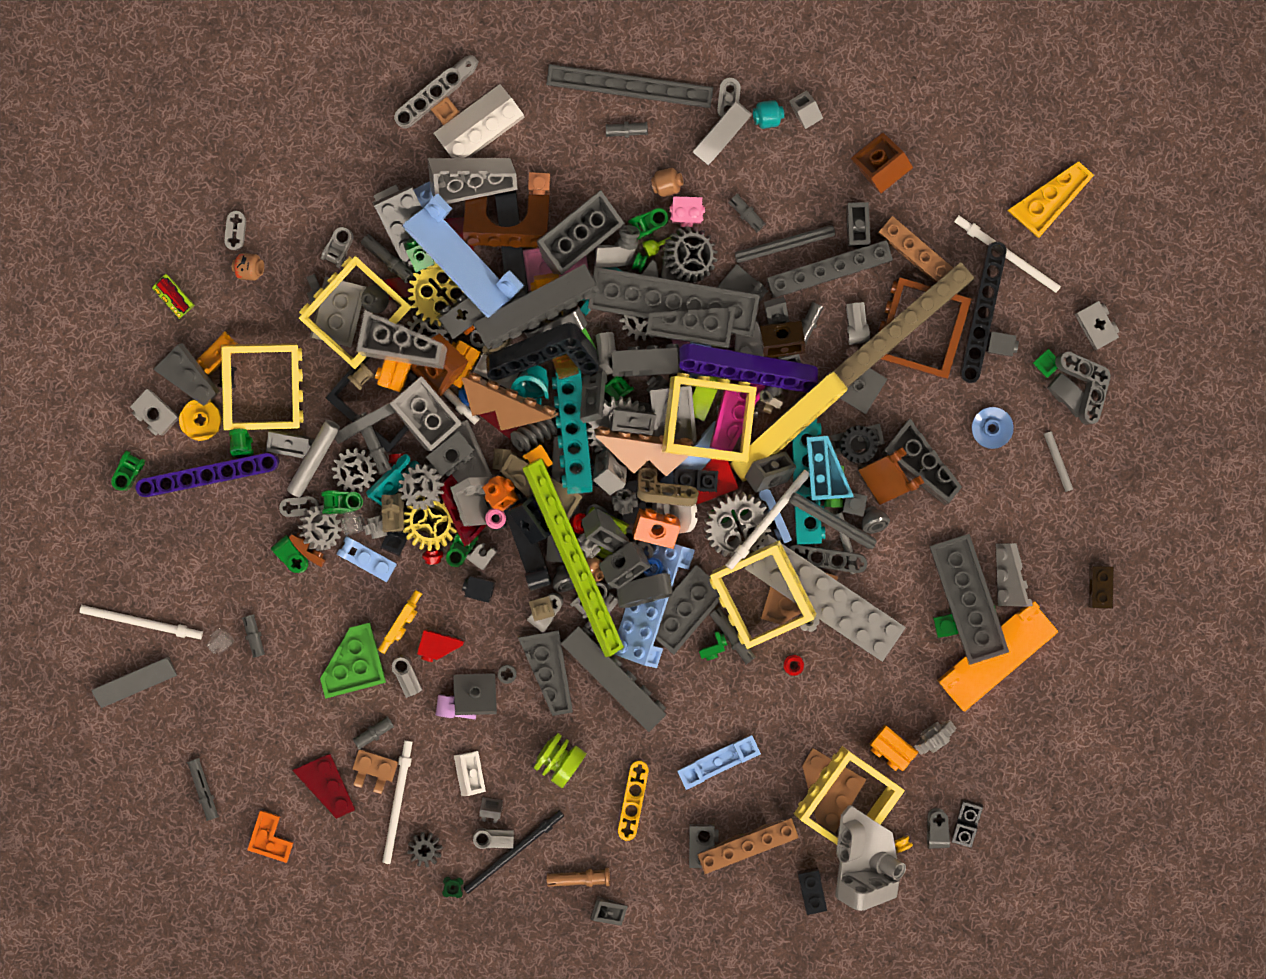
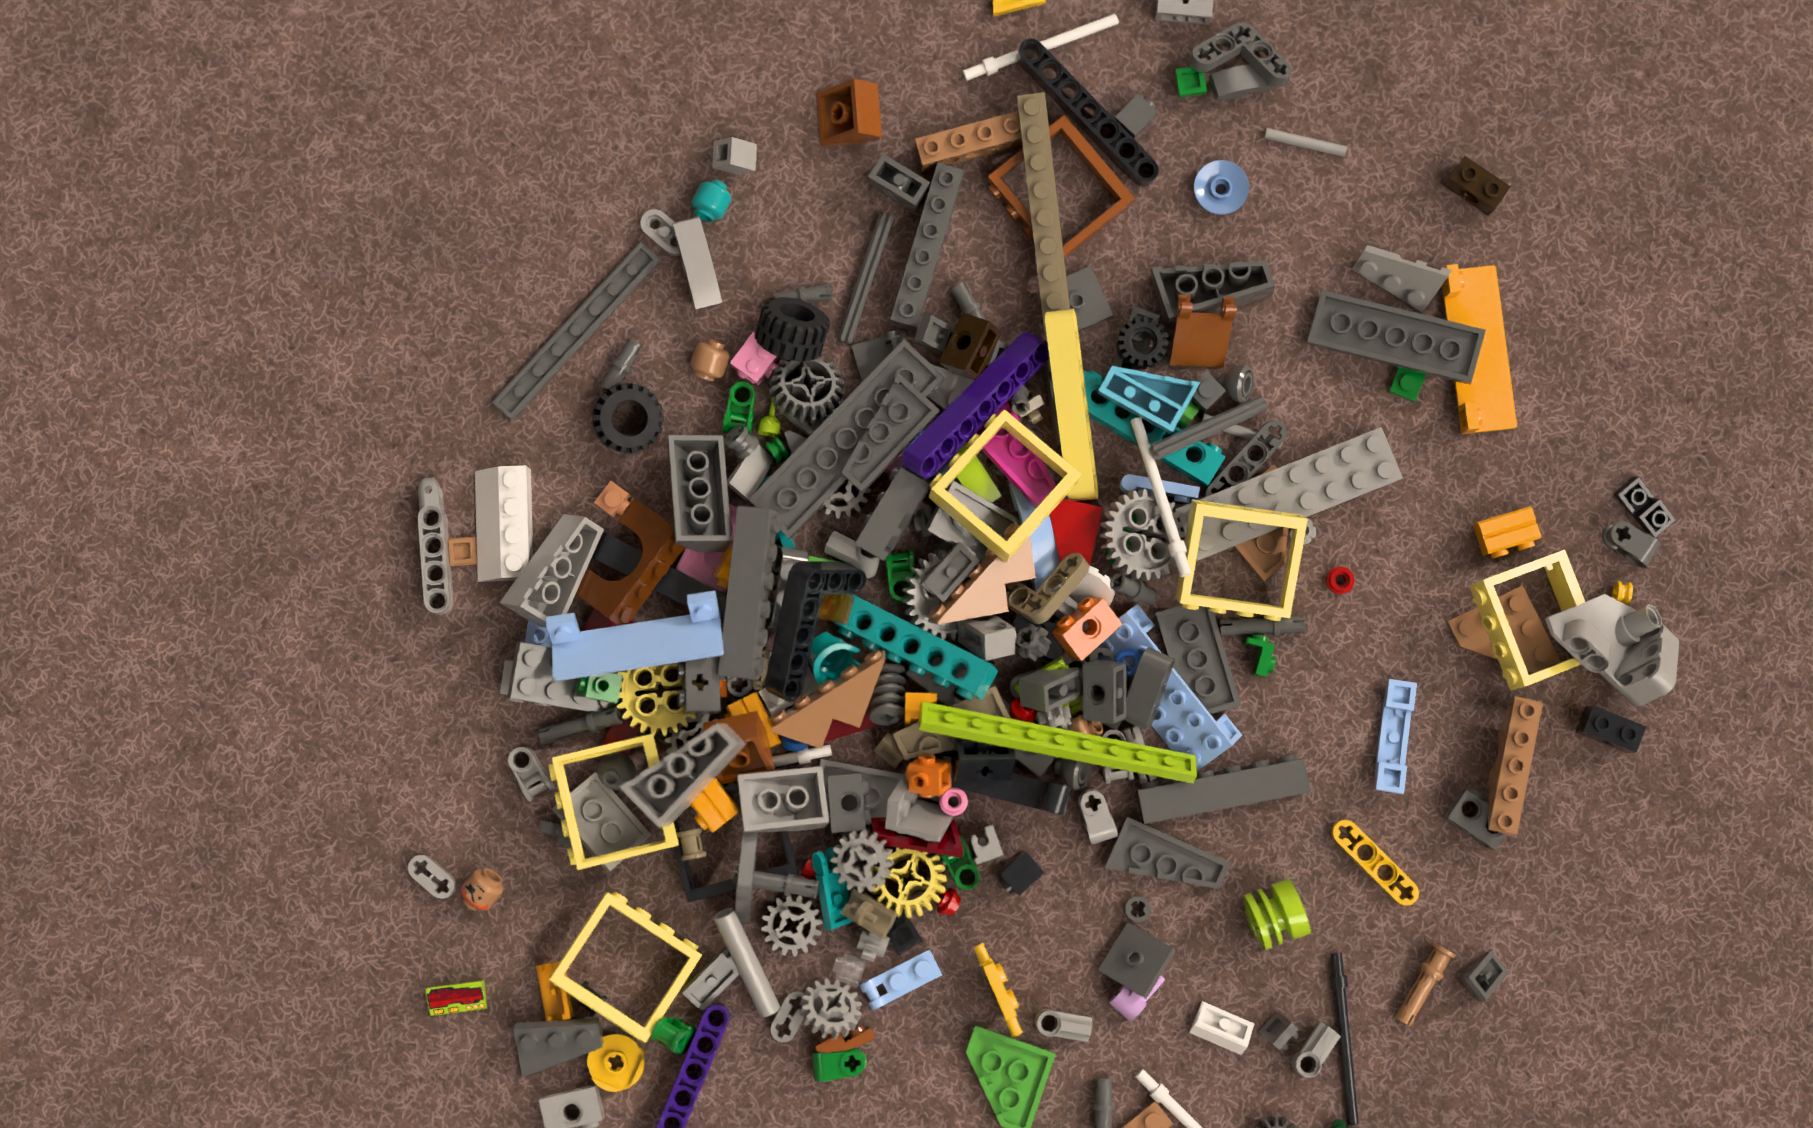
camera: 55 degrees left, 5 degrees down
green piece [321,490,363,515] -> none
red slope [417,629,465,662] -> none
dark tan tile [529,595,555,621] -> none
dark grey plate [580,371,607,423] -> none
black slope [673,469,718,492] -> none
dark grey brick [745,452,796,493] -> none
light grey piece [846,302,870,345] -> none
light grey gear [914,720,957,755] -> none
none -> black tyre [591,383,664,453]
none -> black tyre [754,297,830,362]
none -> dark grey pin [1110,573,1158,605]

